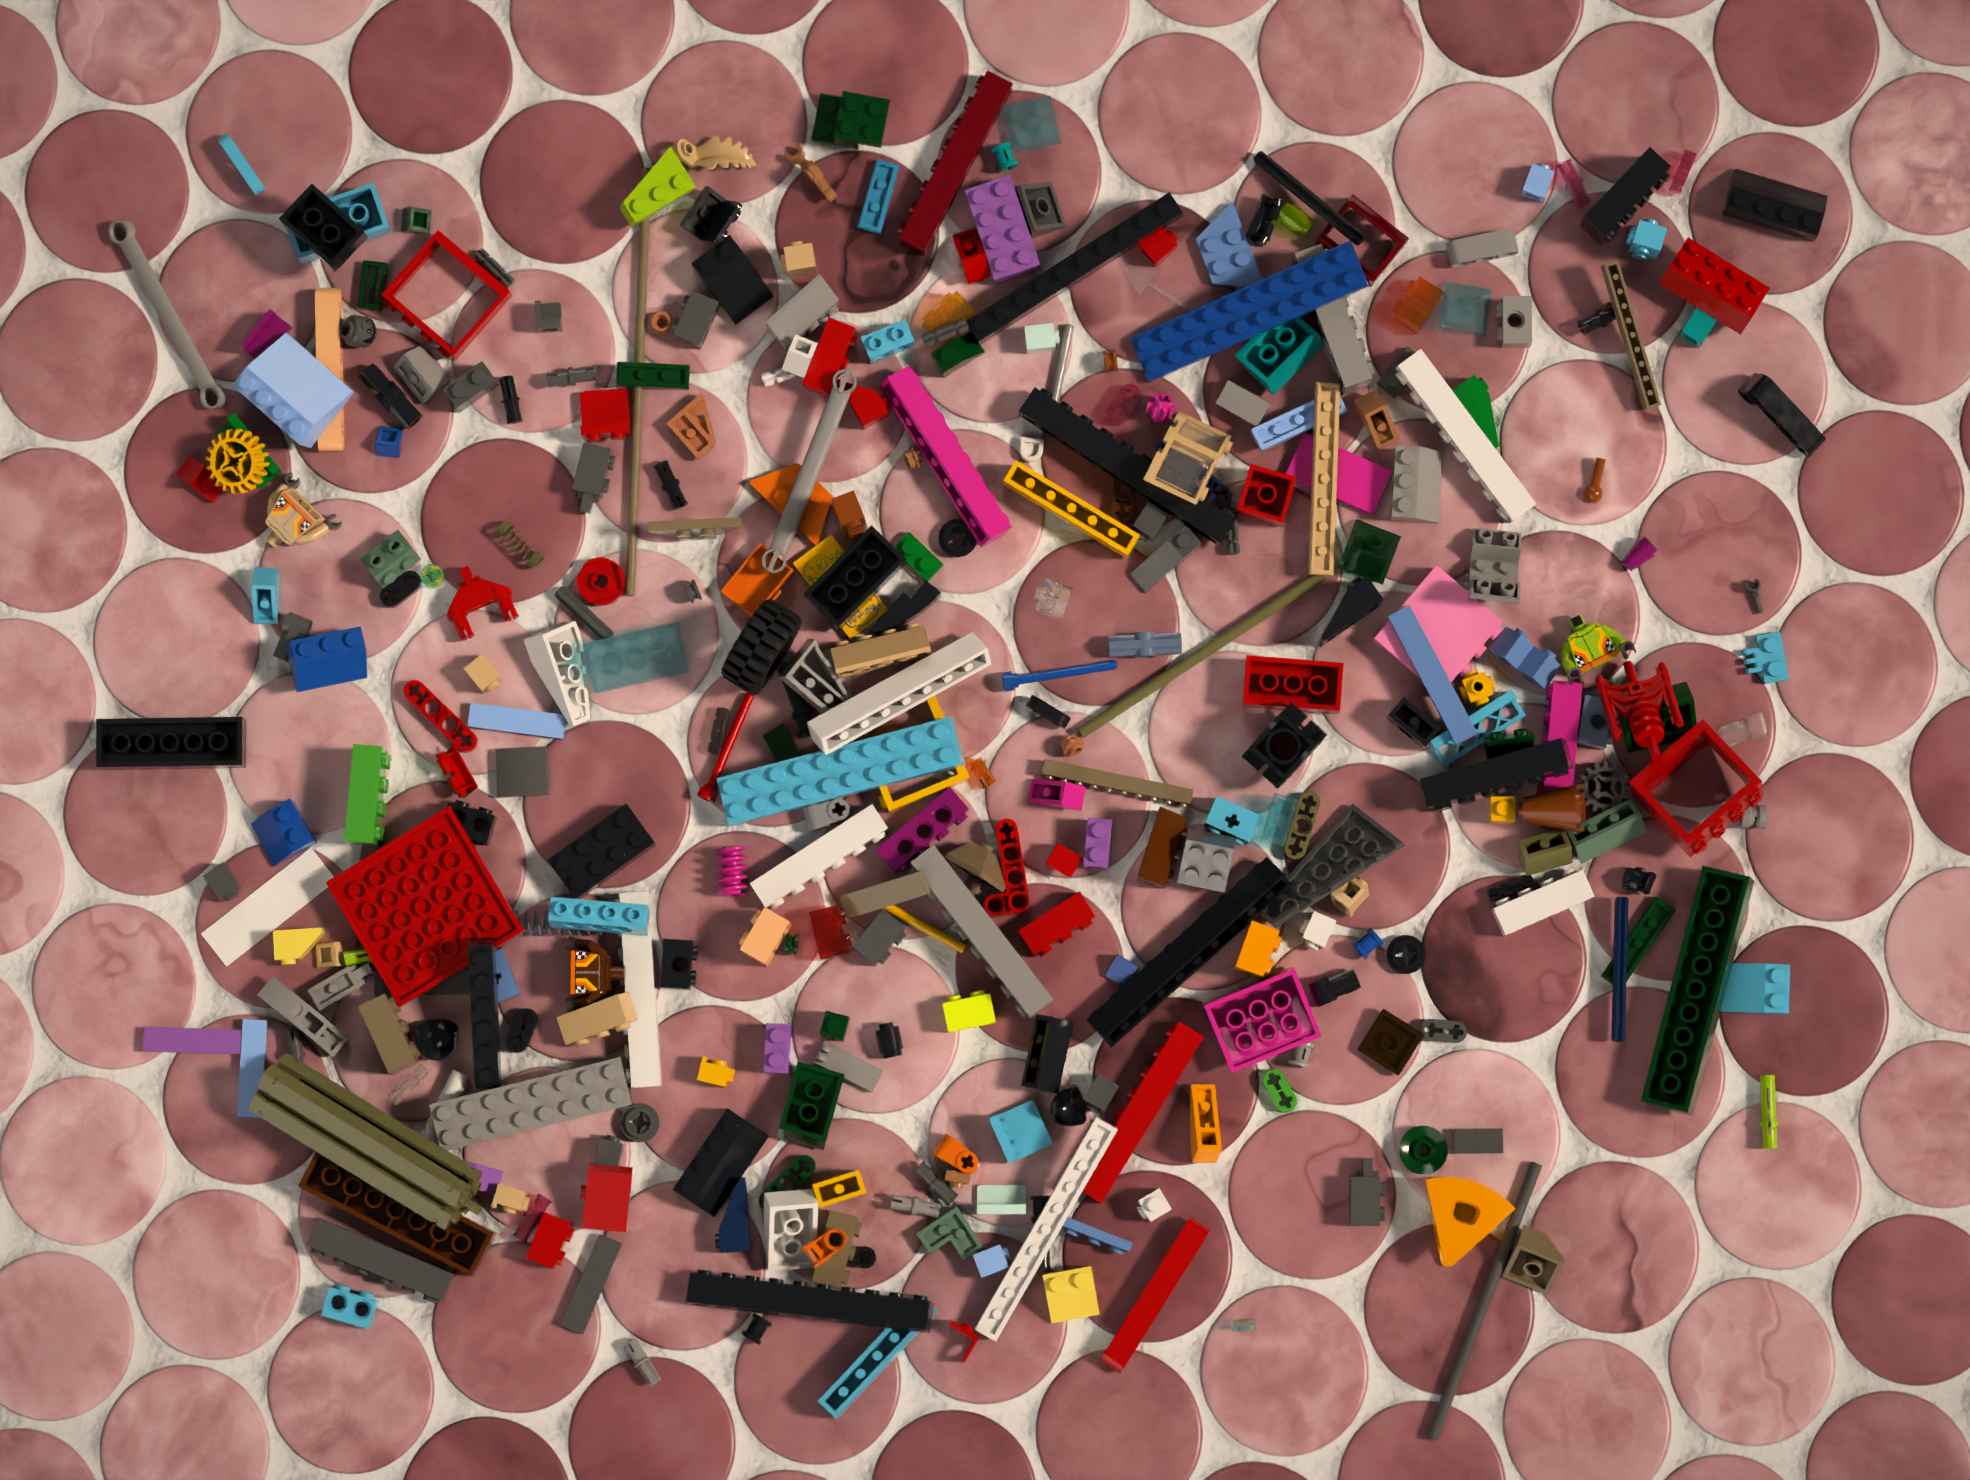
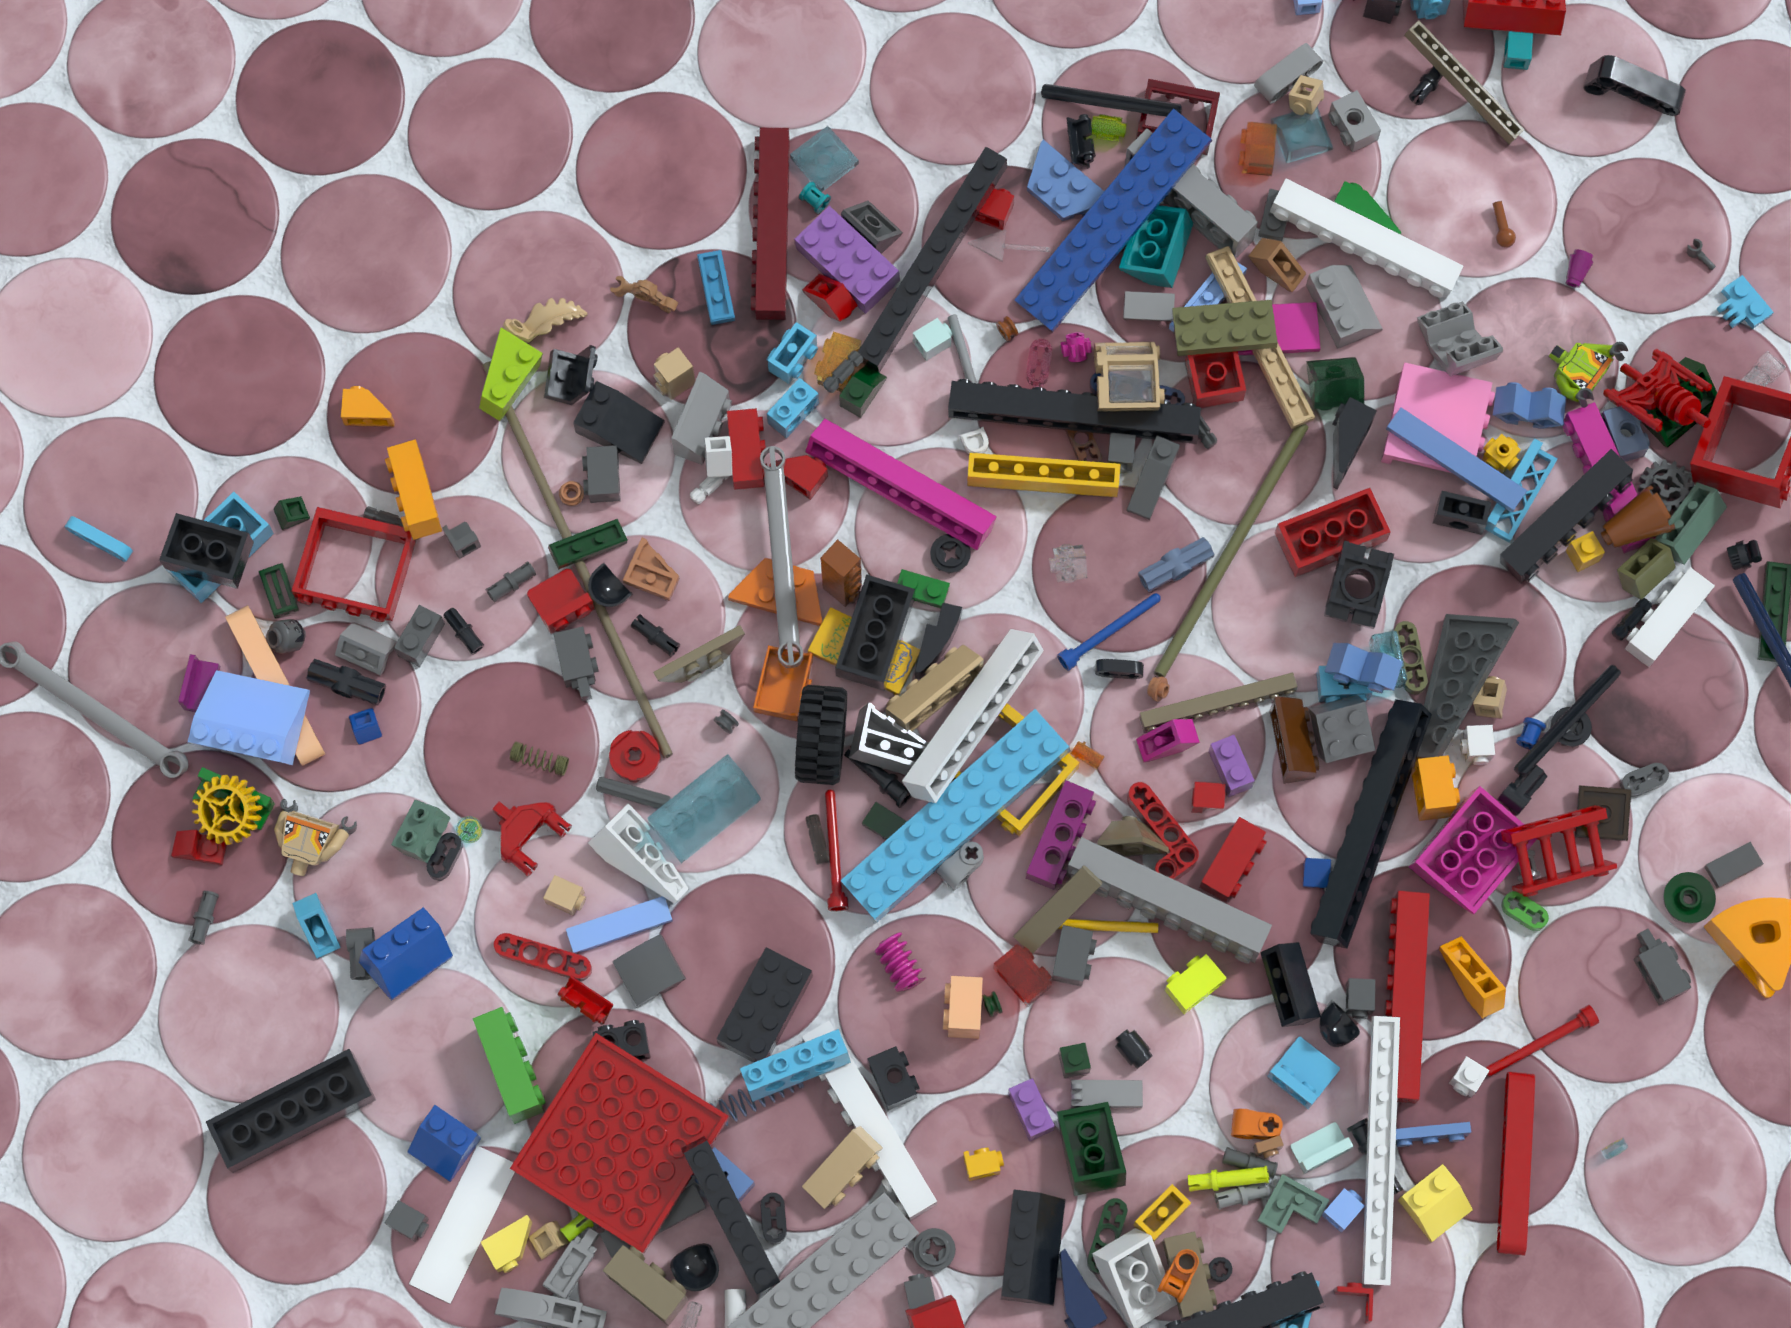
camera: 30 degrees left, 10 degrees down
reddish brown torso [565,936,626,1012] -> none
white brick [750,804,888,910] -> none
dark green bracket [811,91,890,150] -> none
medium nougat plate [903,447,923,470] -> none
dark green bracket [1484,728,1535,760] -> none
none -> dark grey pin [188,890,219,945]
none -> light orange slope [341,386,395,427]
none -> light orange brick [385,439,442,540]
none -> black helmet [588,563,633,607]
none -> medium azure brick [767,322,818,384]
none -> olive plate [1172,300,1278,356]
none -> neon yellow pin [1188,1166,1269,1192]
none -> tan brick [1289,75,1324,115]
none -> medium blue brick [1325,643,1403,693]
none -> red piece [1486,1005,1599,1076]
none -> red fence [1501,805,1617,897]
none -> black axle [1514,665,1621,777]

